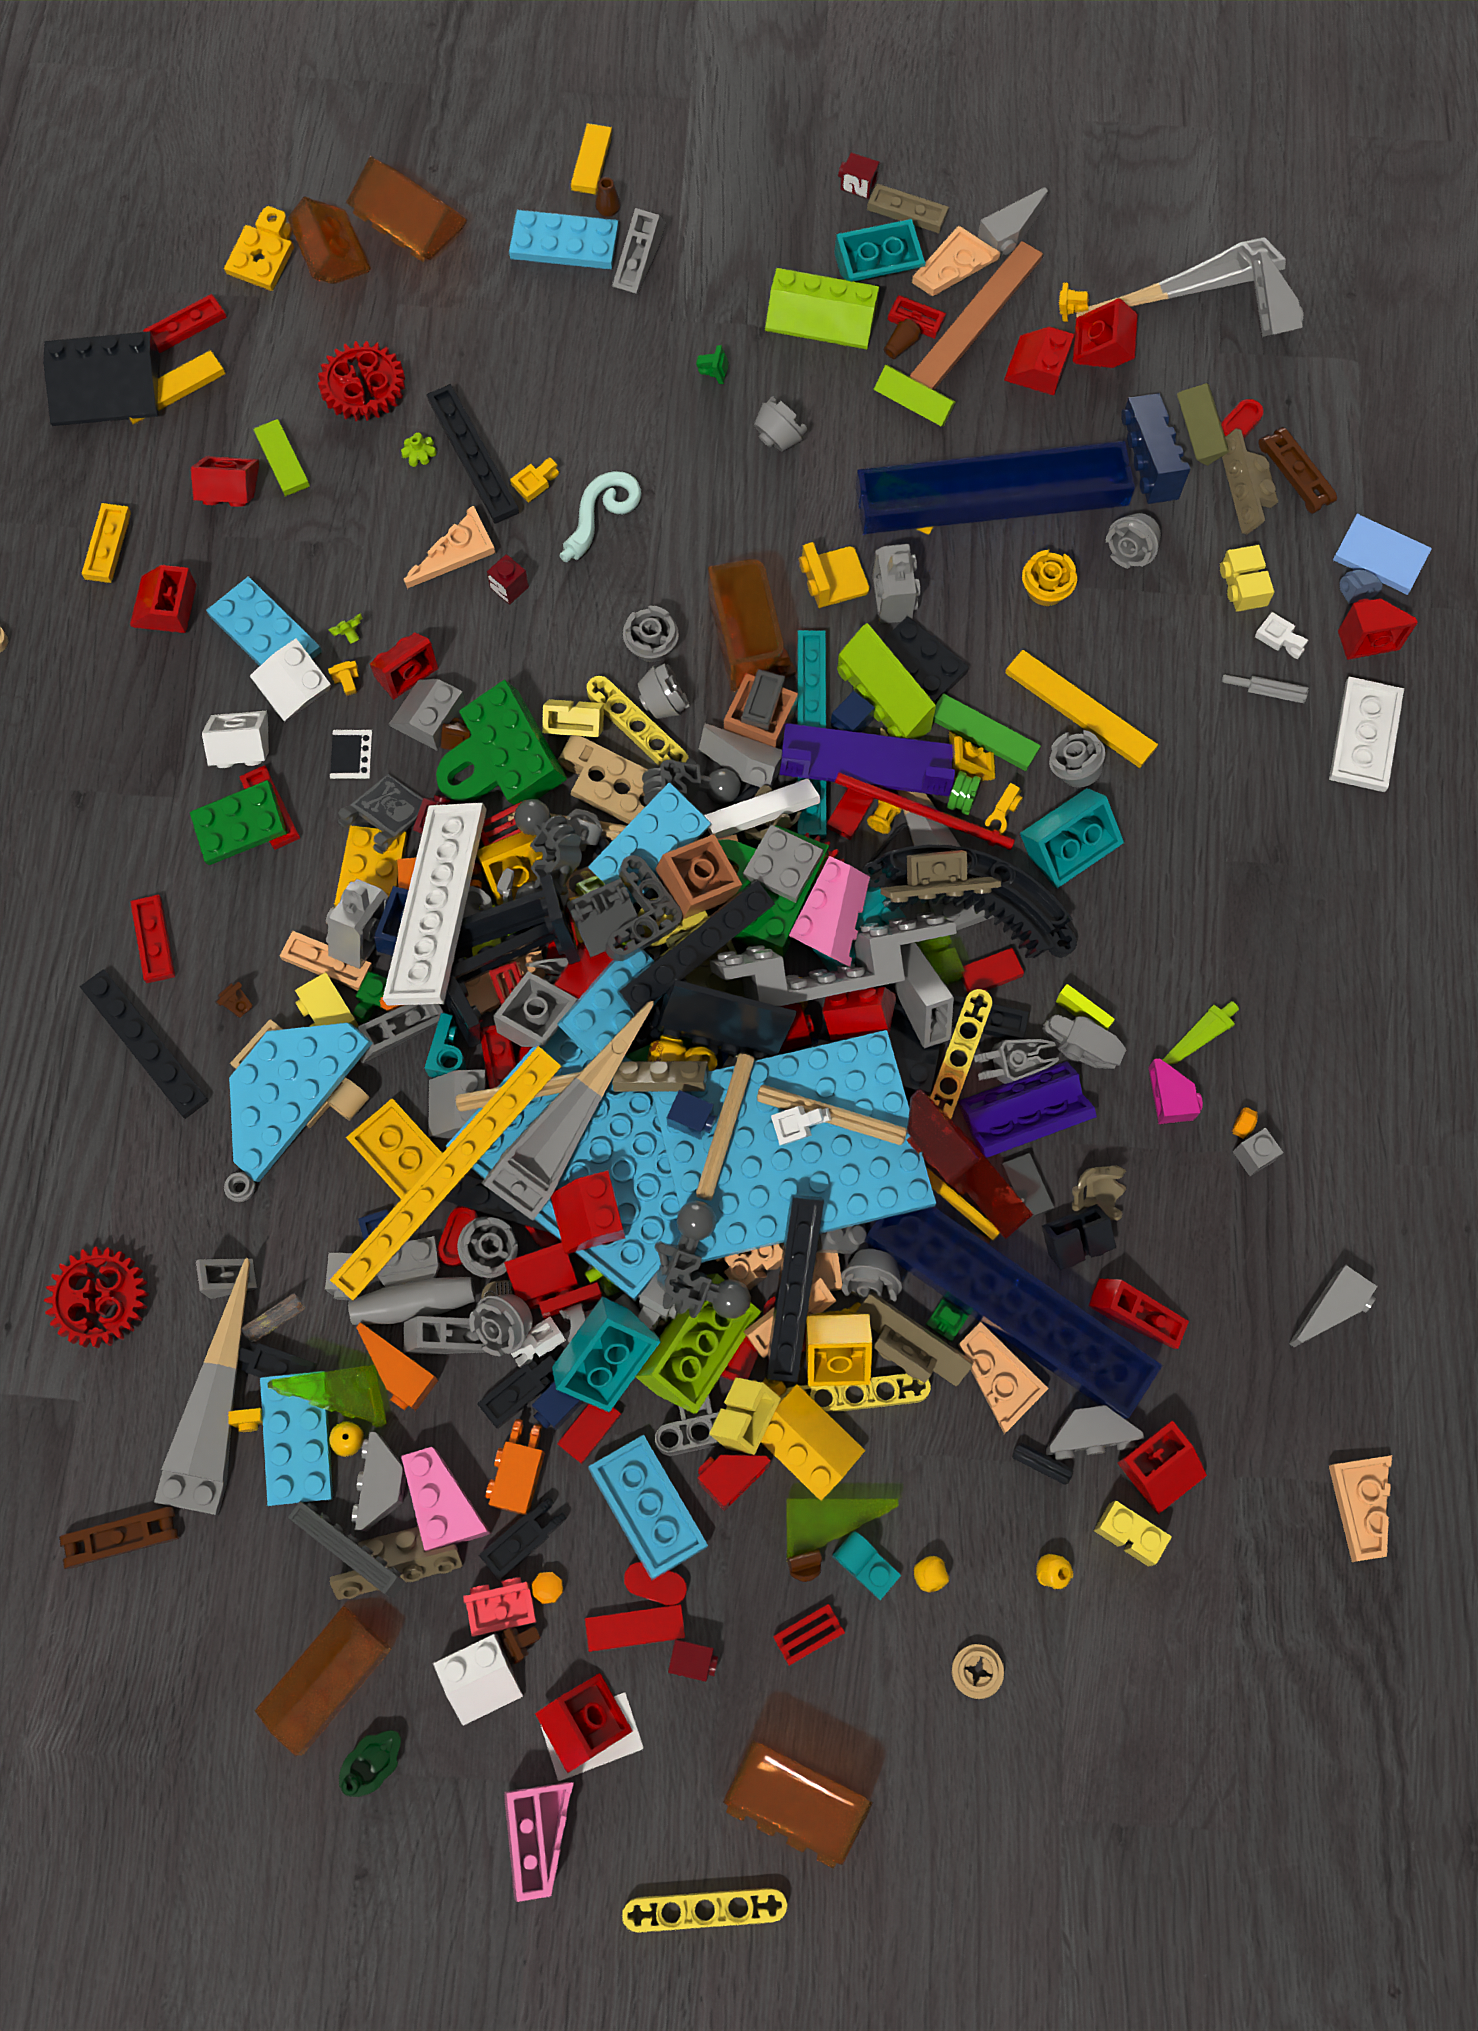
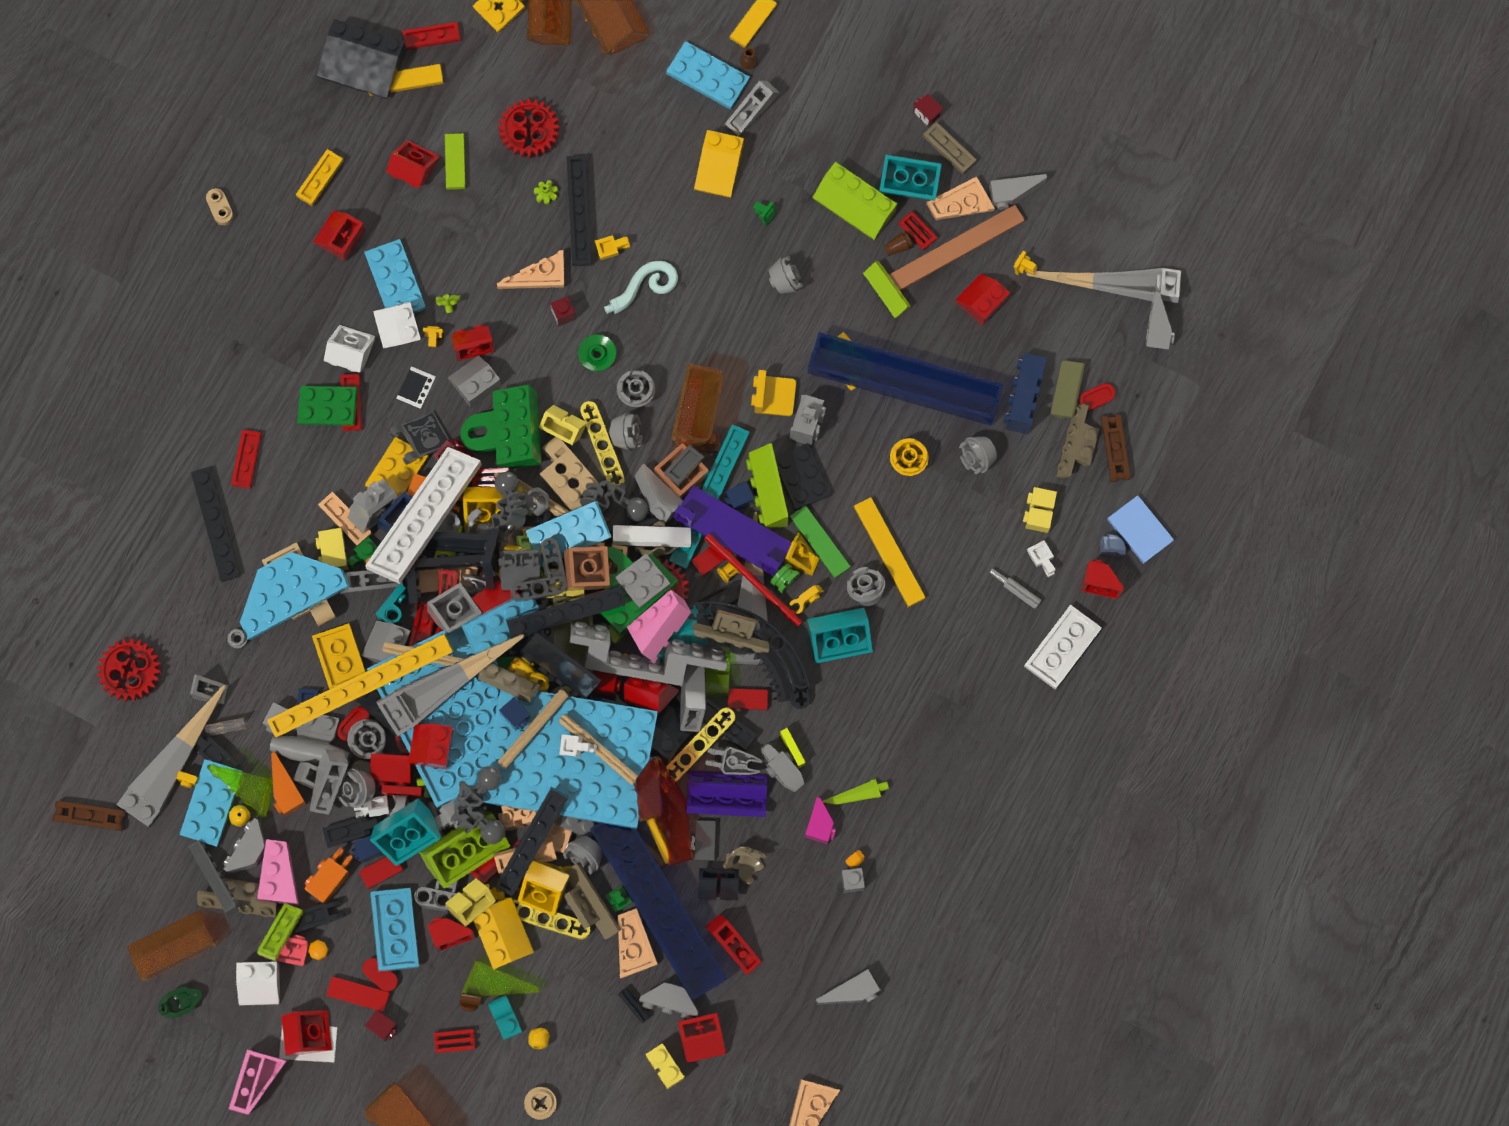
camera: 20 degrees right, 5 degrees up
reddish brown brick [214,981,253,1018] -> none
reddish brown brick [441,717,471,750] -> none
reddish brown brick [500,1626,541,1665] -> none
yellow piece [1036,1554,1073,1589] -> none
red slope [1073,298,1138,368] -> none
none -> lime tile [257,903,303,961]
none -> light grey slope [310,749,348,815]
none -> green dish [578,334,616,372]
none -> yellow slope [694,130,744,198]

